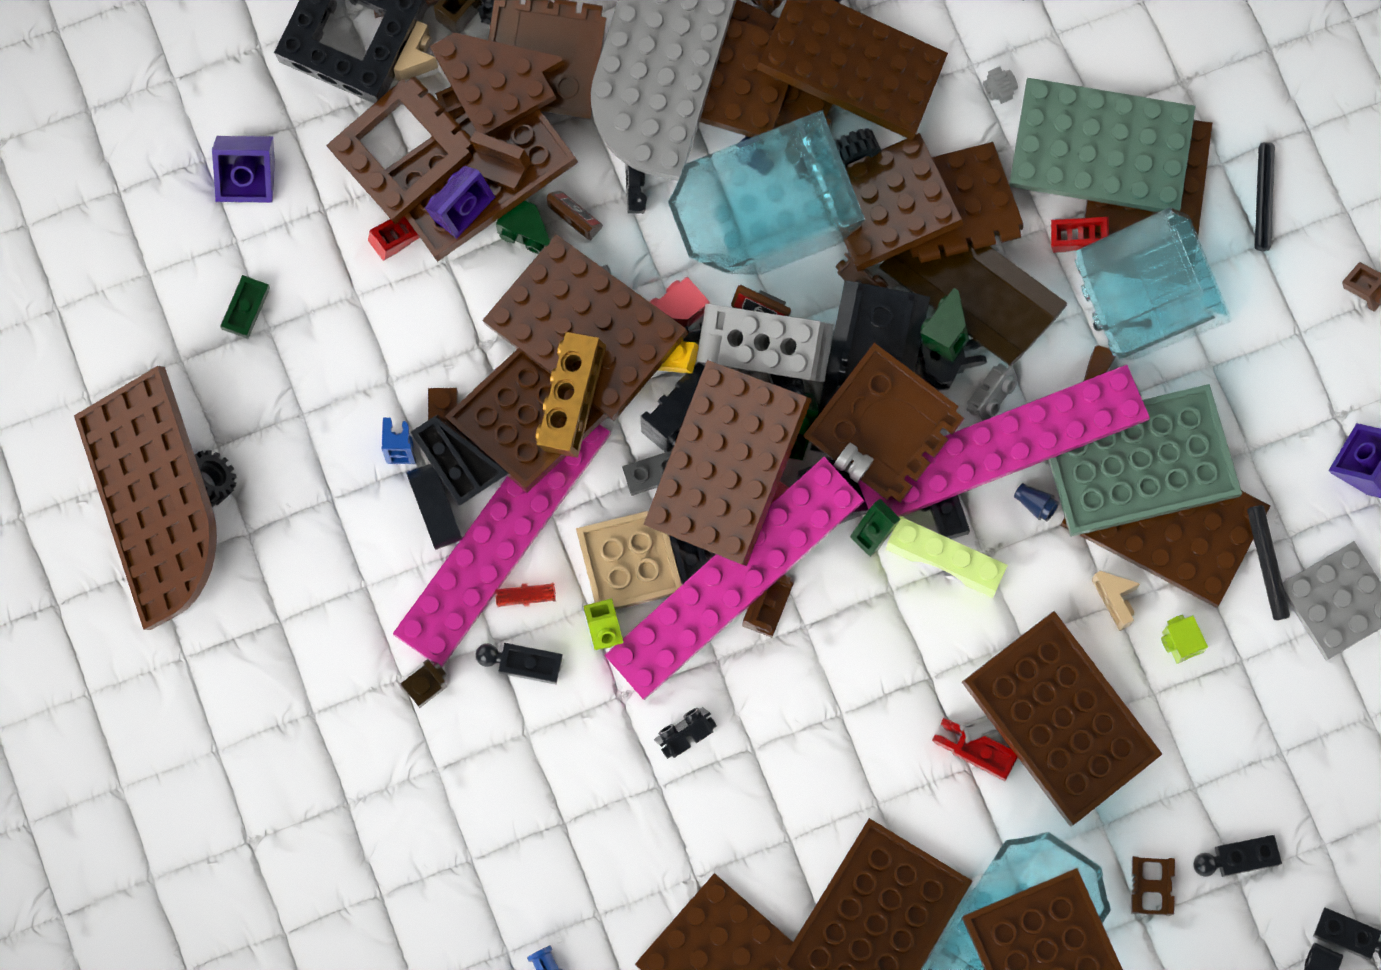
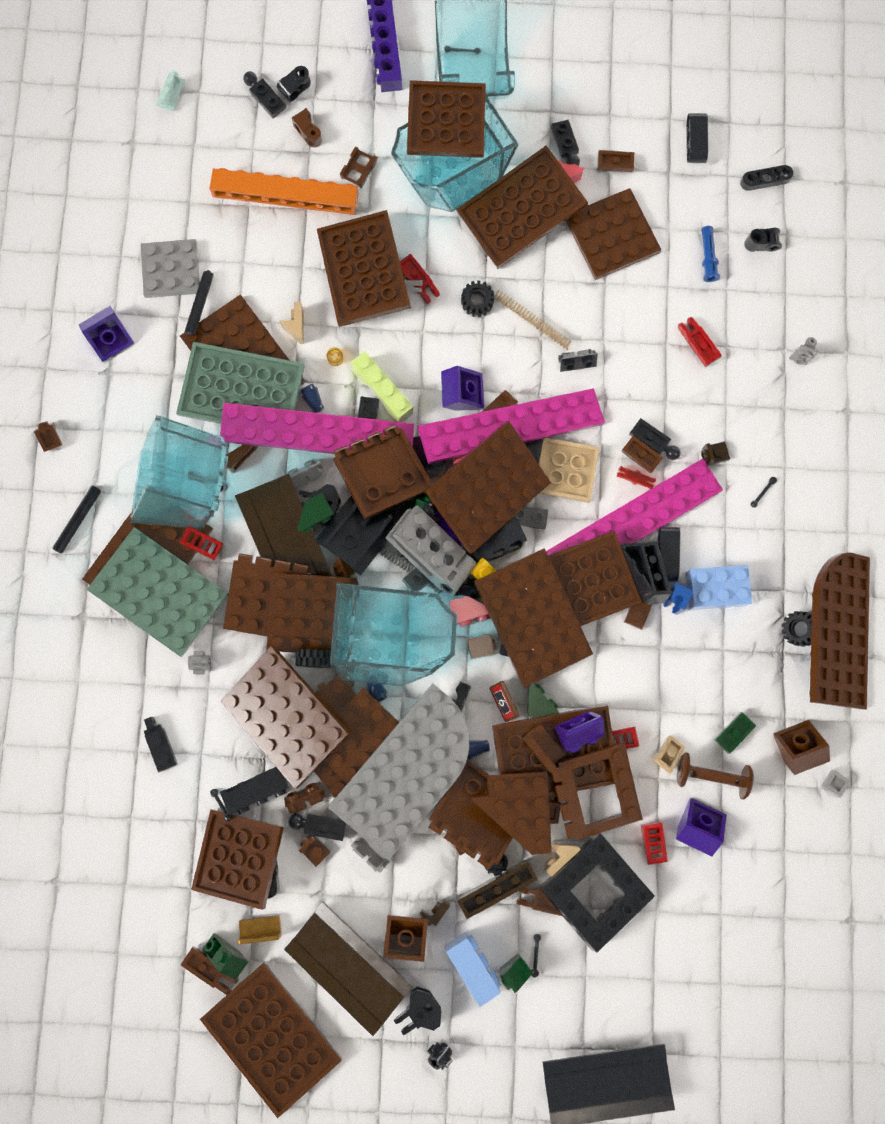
camera: 160 degrees left, 5 degrees up
pearl gold brick [536,332,606,458] -> none
lime brick [583,598,624,650] -> none
slope [731,284,791,316] -> none
light grey wheel [833,442,874,483] -> none
dark green plate [850,499,901,557] -> none
lime brick [1161,614,1208,664] -> none
black plate [1193,835,1282,877] -> none
none -> orange brick [209,168,359,215]
none -> reddish brown leg [292,108,322,147]
none -> clear yellow bush [326,347,344,366]
none -> dark purple slope [441,365,484,411]
none -> black tyre [461,280,495,317]
none -> brick [467,635,497,660]
none -> dark blue cone [467,740,490,760]
none -> tan piece [495,290,571,350]
none -> reddish brown plate [621,435,663,474]
none -> red slope [640,822,668,865]
none -> tan slope [651,735,685,774]
none -> red hinge [677,317,722,367]
none -> reddish brown hose [677,752,754,800]
none -> light blue brick [685,565,752,610]
none -> black hinge [750,477,777,508]
none -> reddish brown slope [773,720,830,775]
none -> light grey hinge [789,337,819,365]
none -> light grey plate [821,769,851,797]

